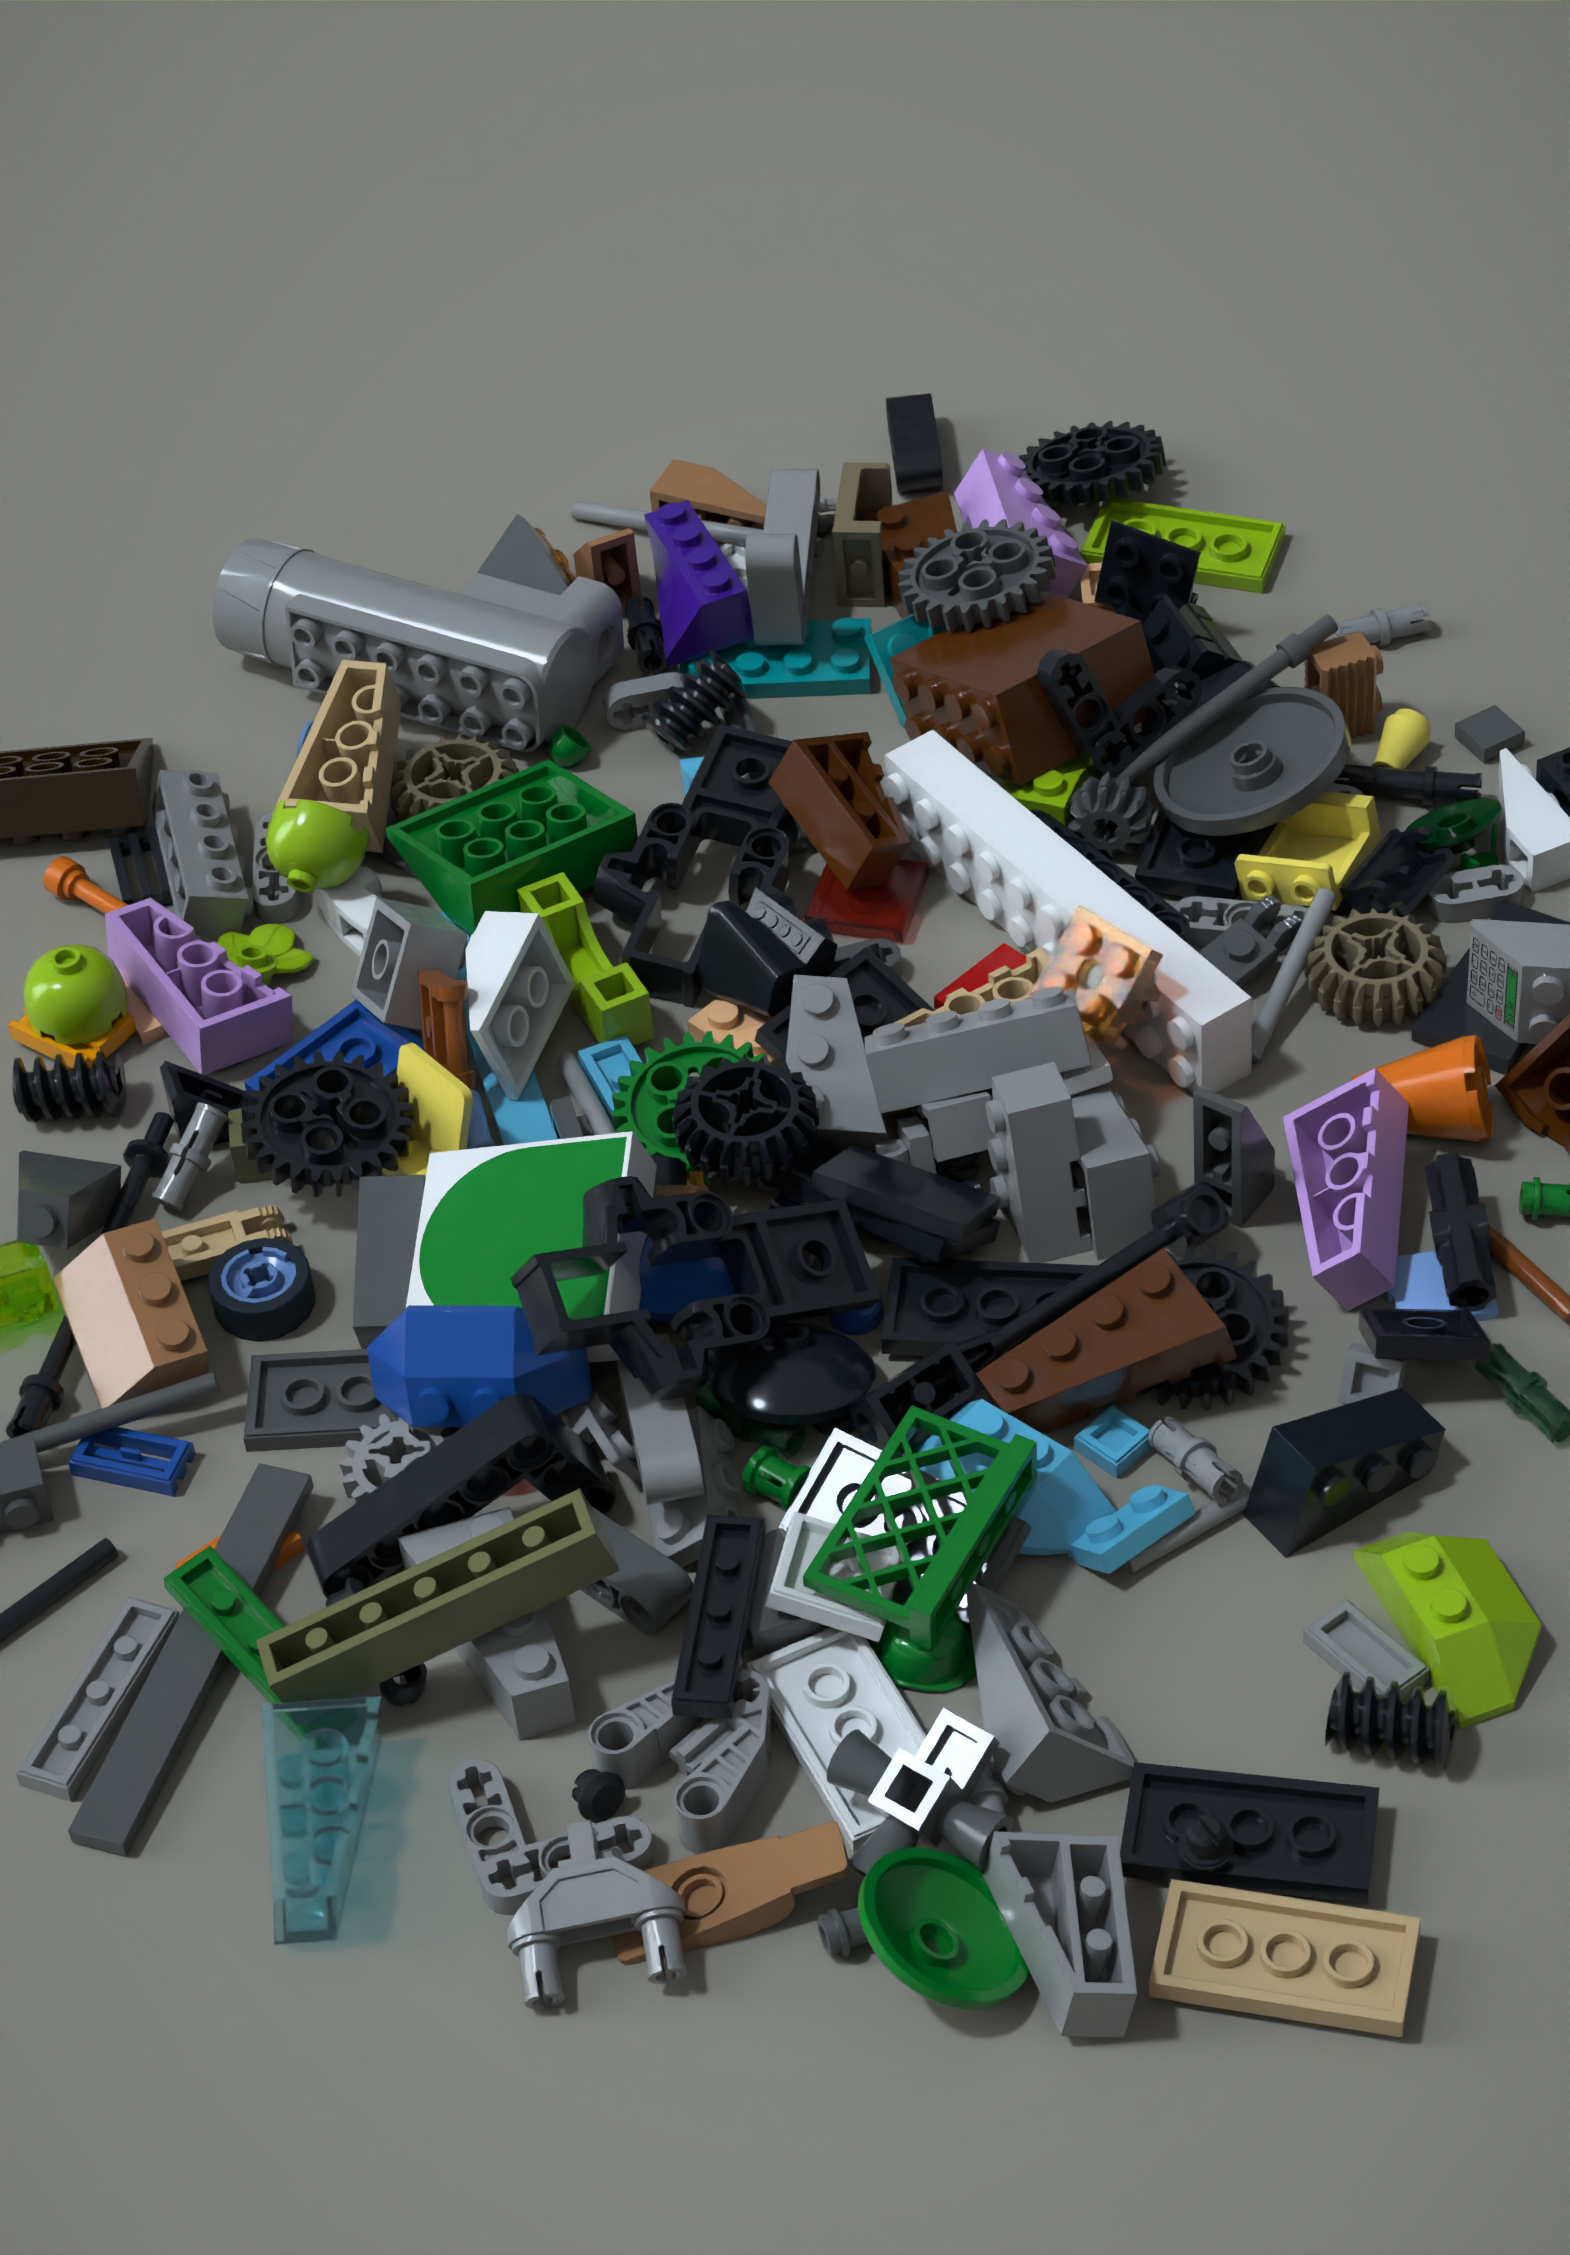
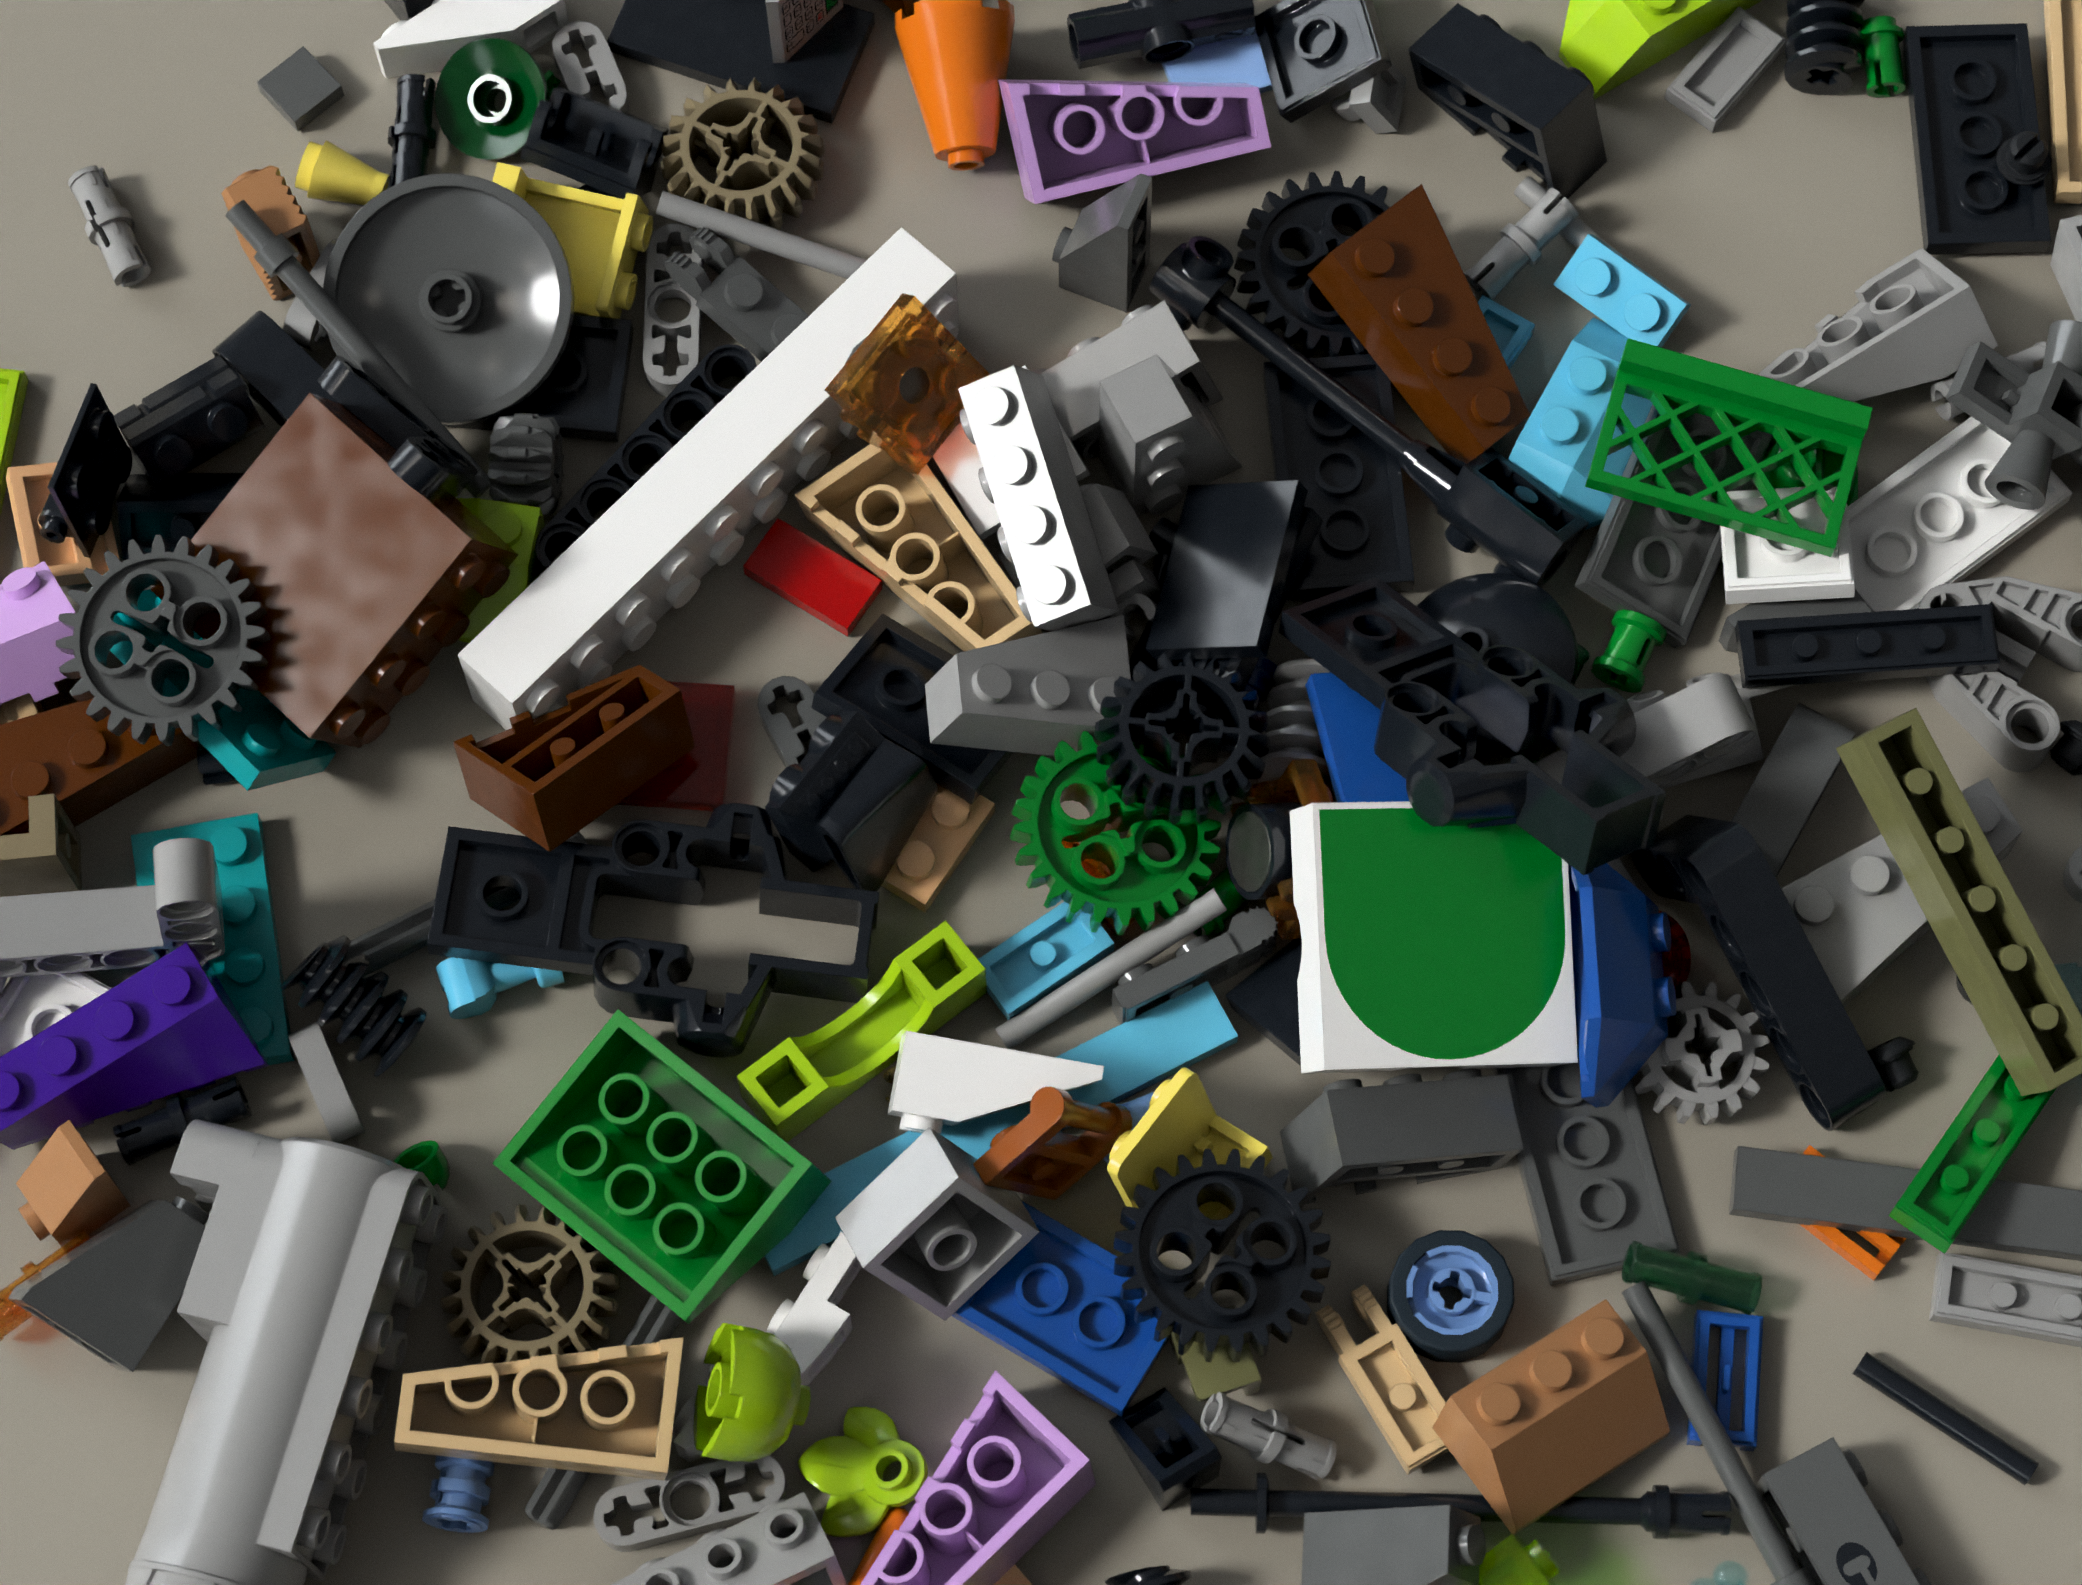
camera: 105 degrees left, 25 degrees up
none -> clear green pin [1622,1241,1762,1315]
none -> green pin [1860,16,1906,98]

